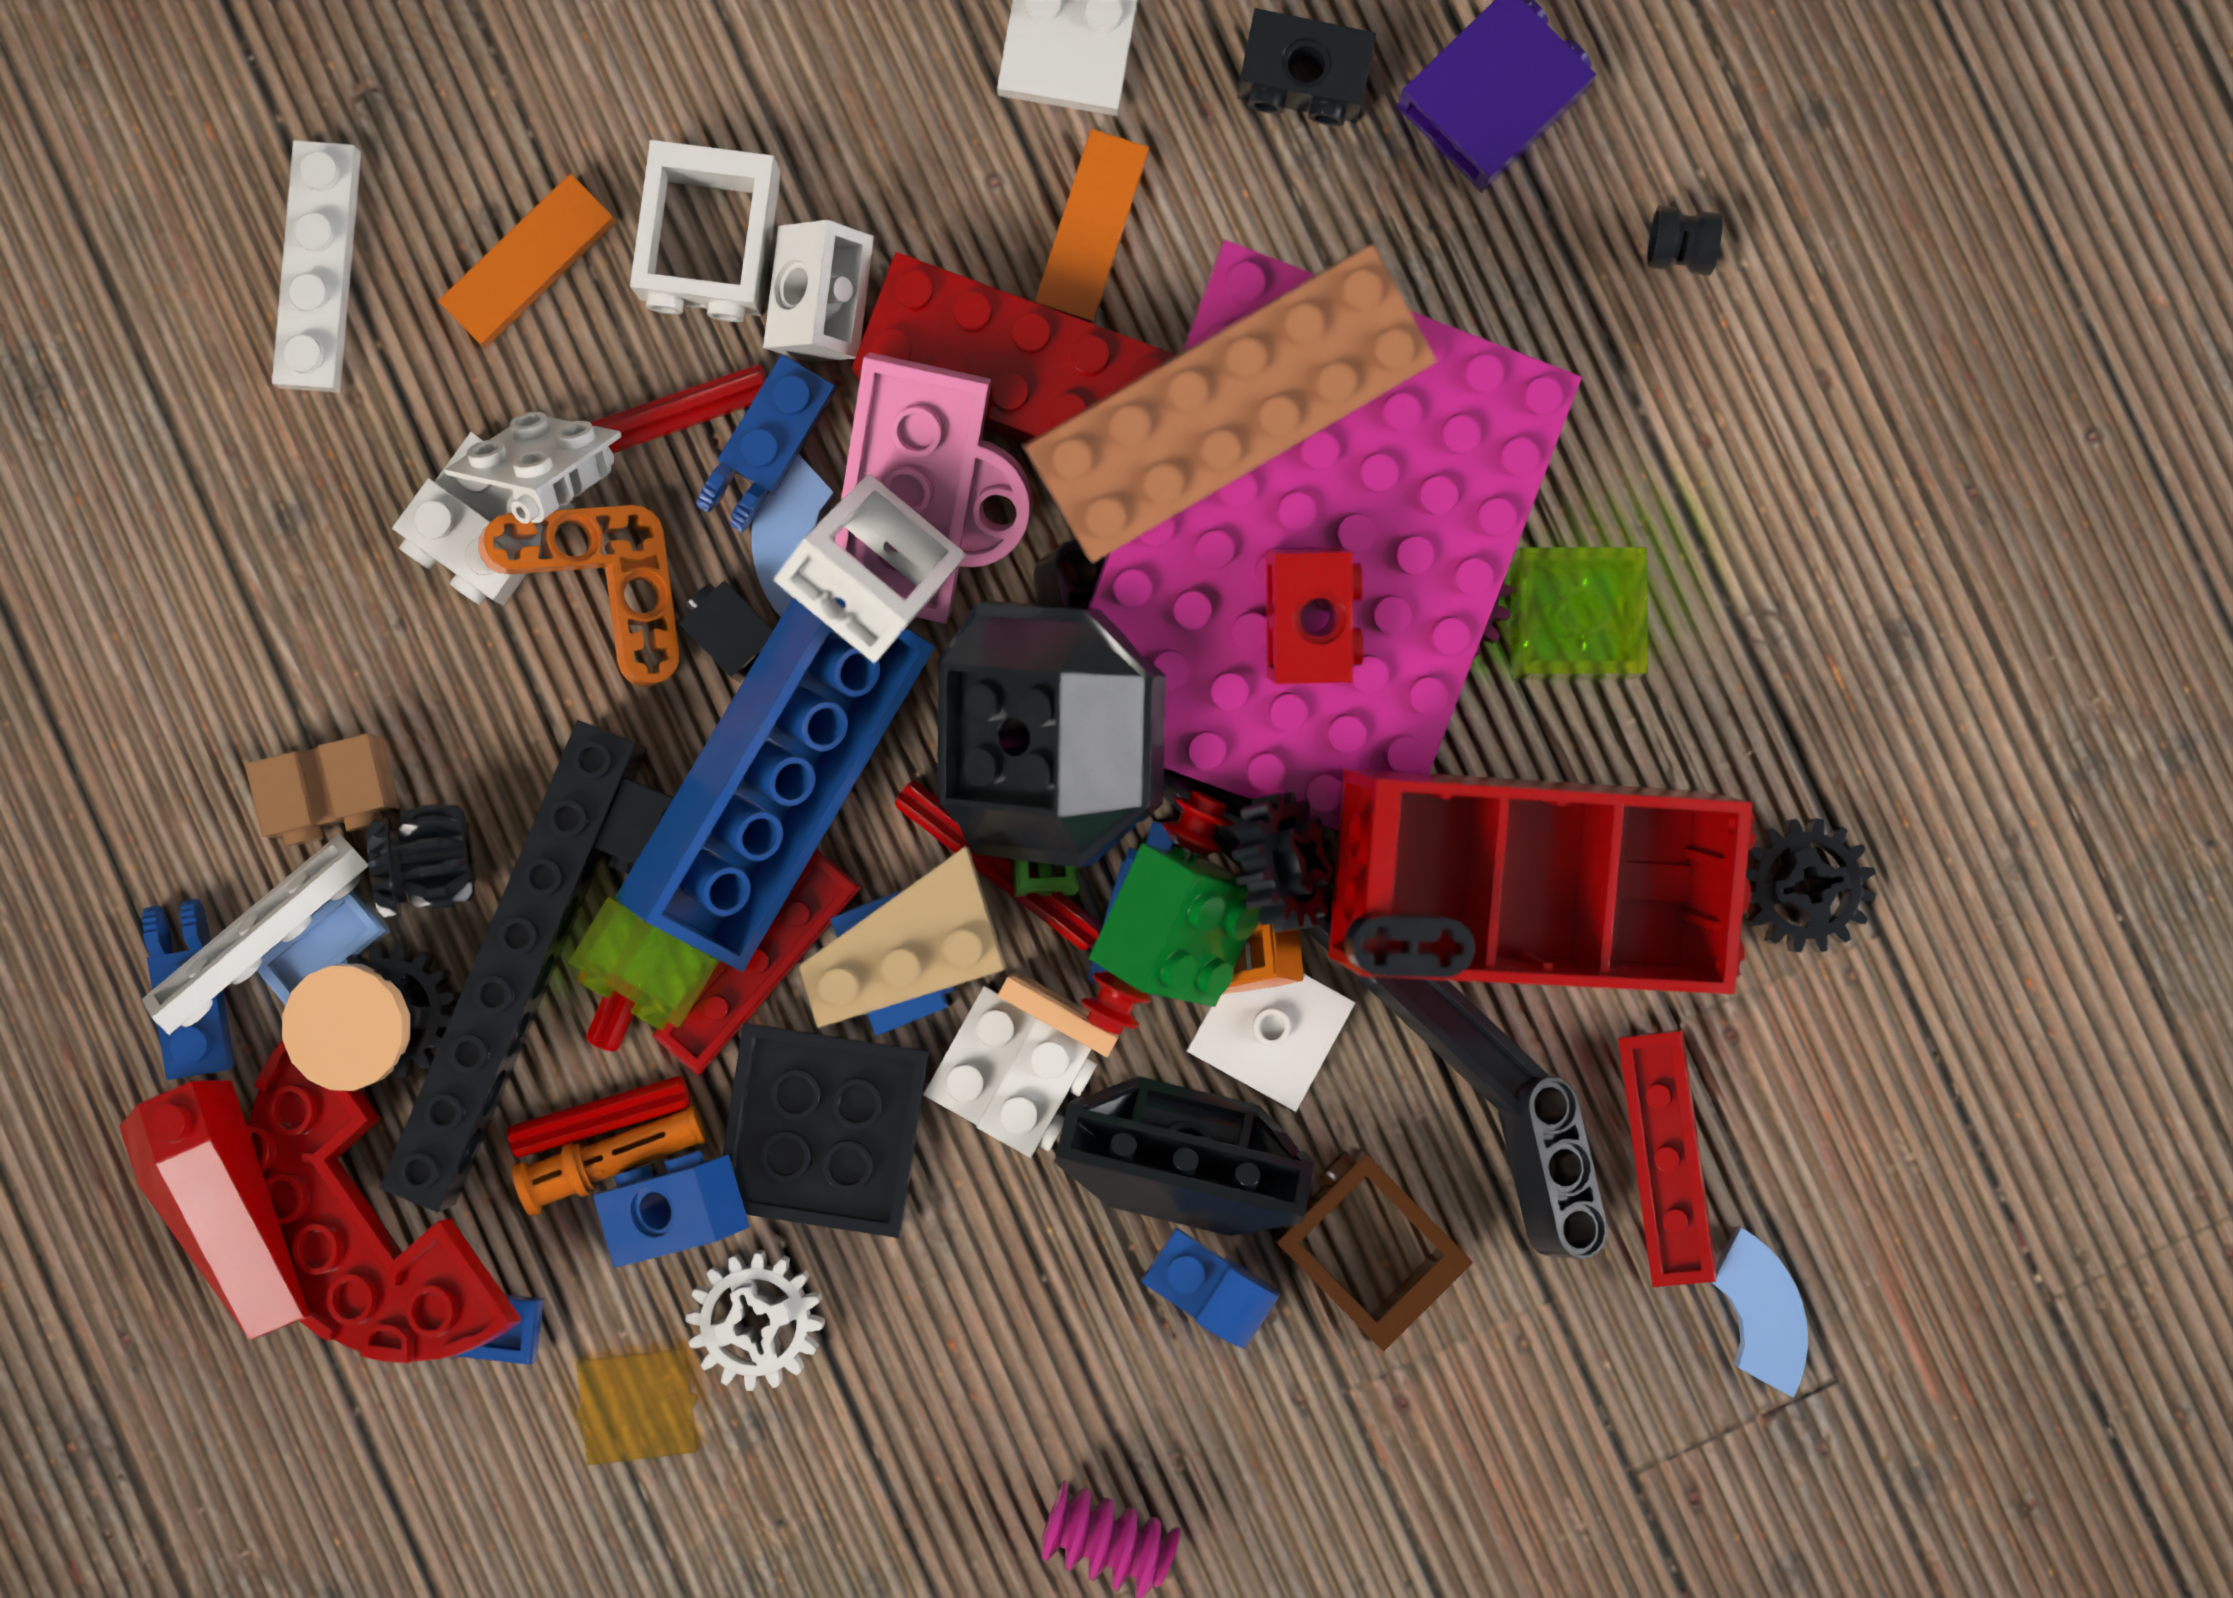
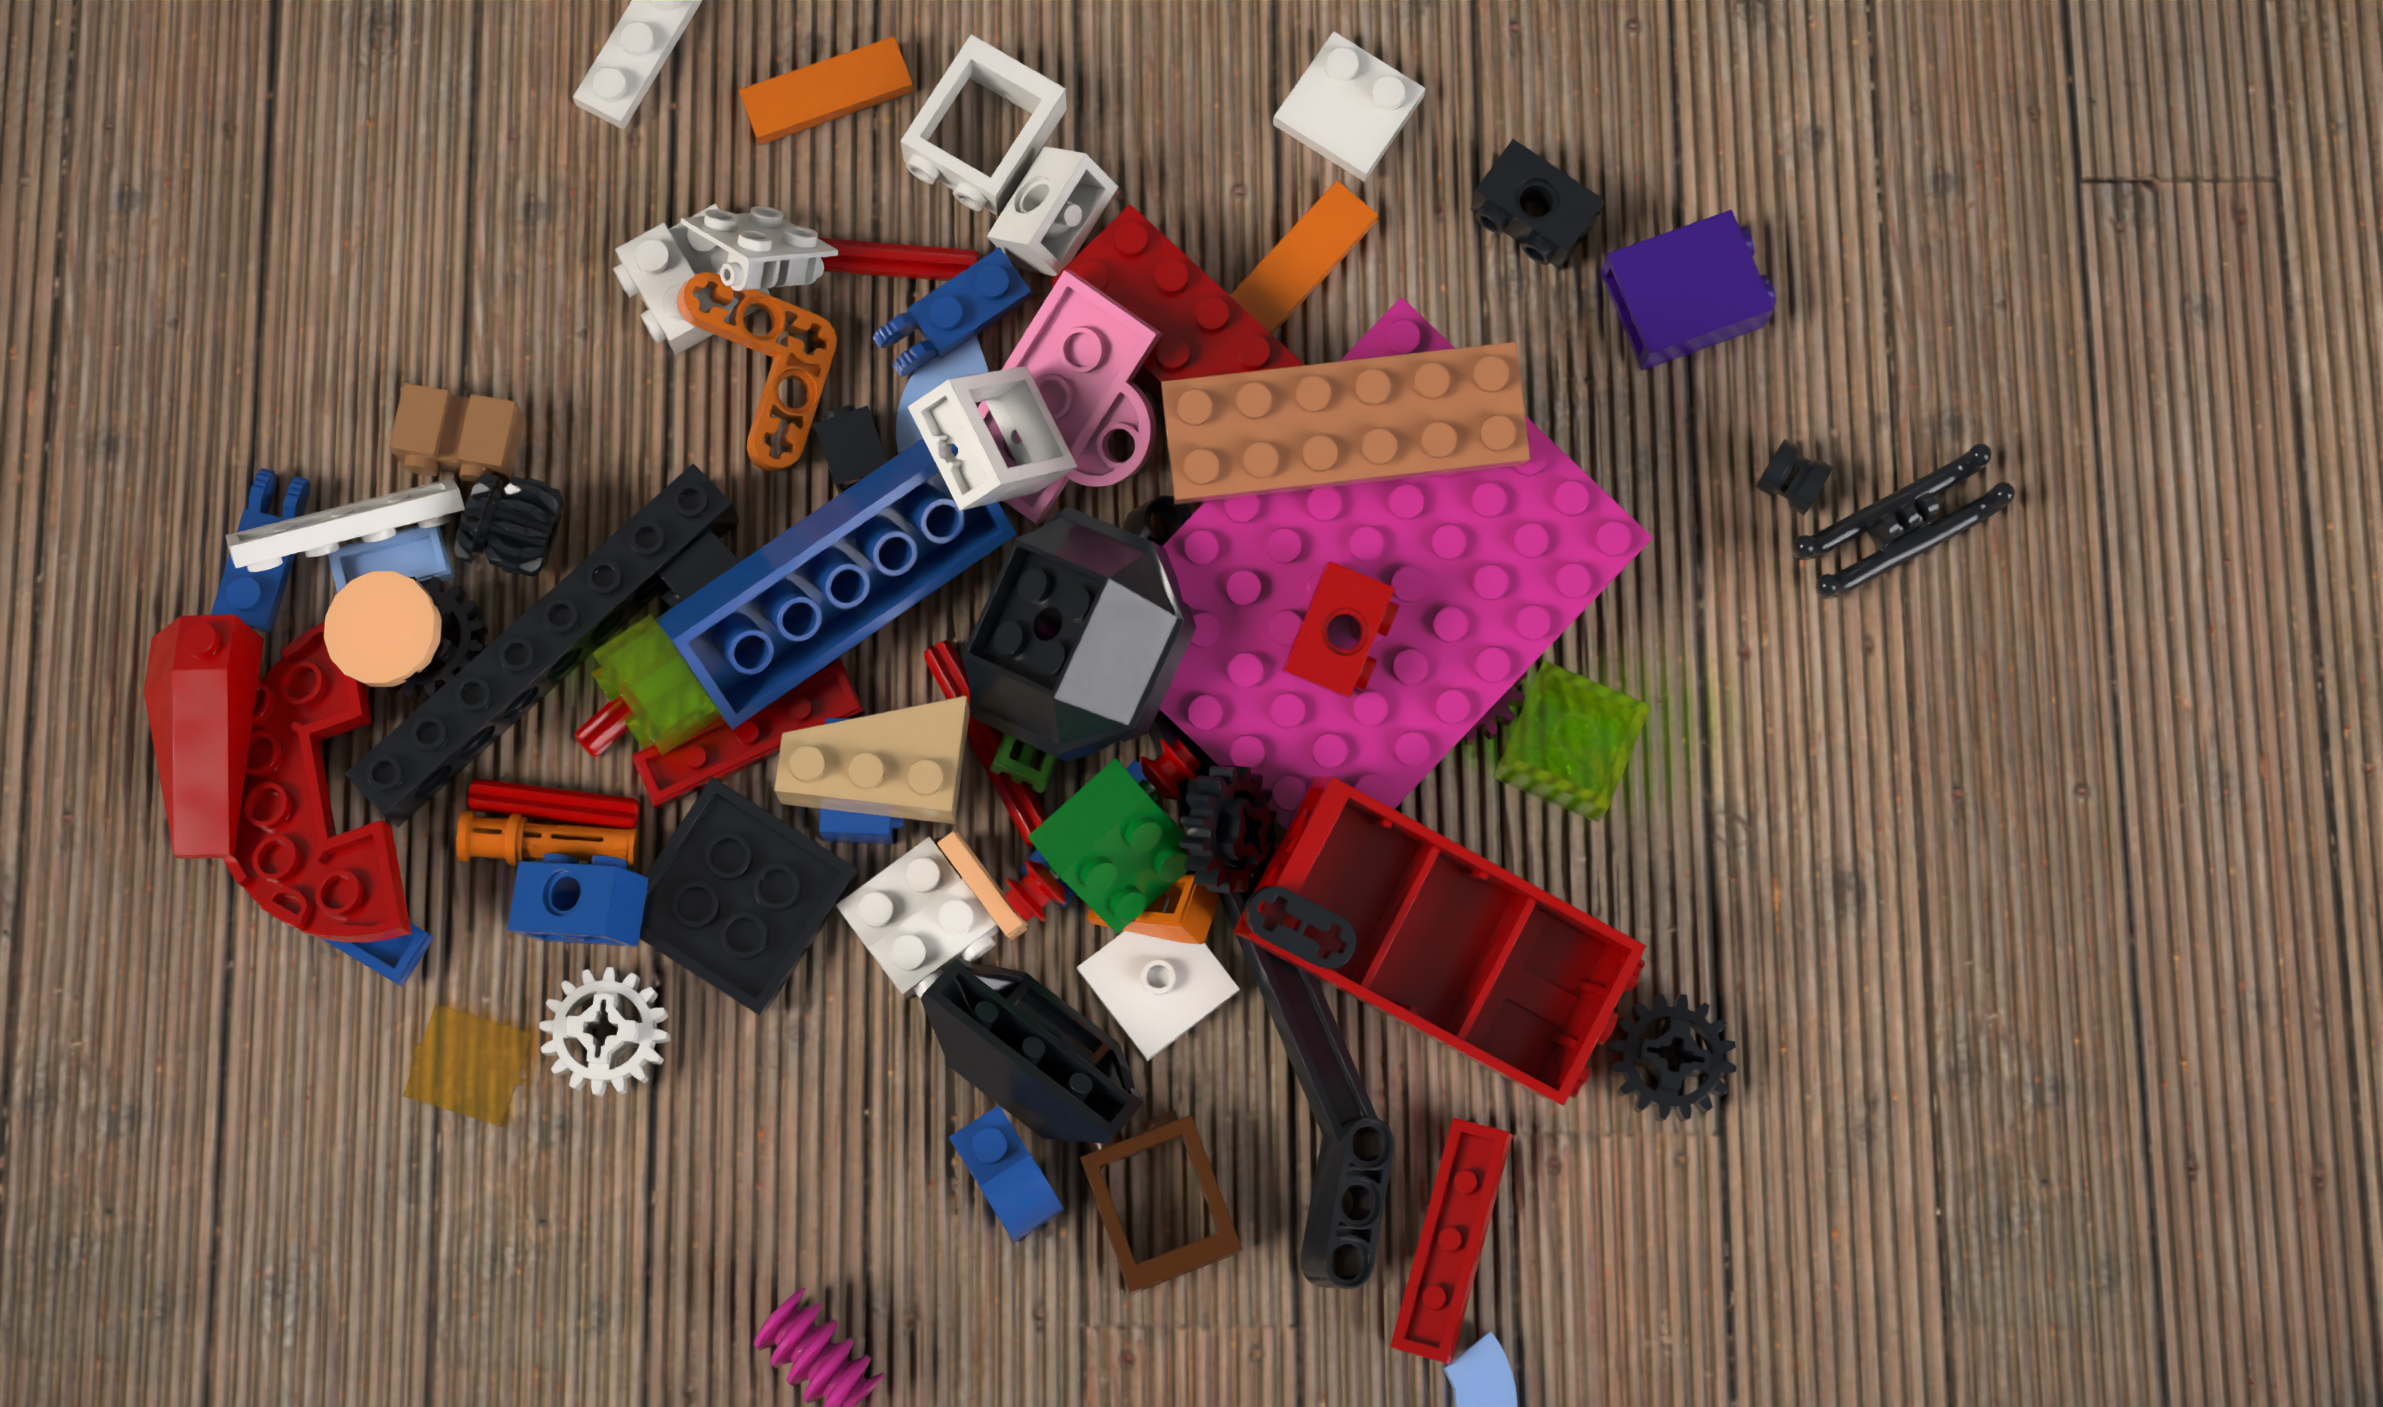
camera: 20 degrees right, 10 degrees down
none -> black piece [1793,443,2015,599]

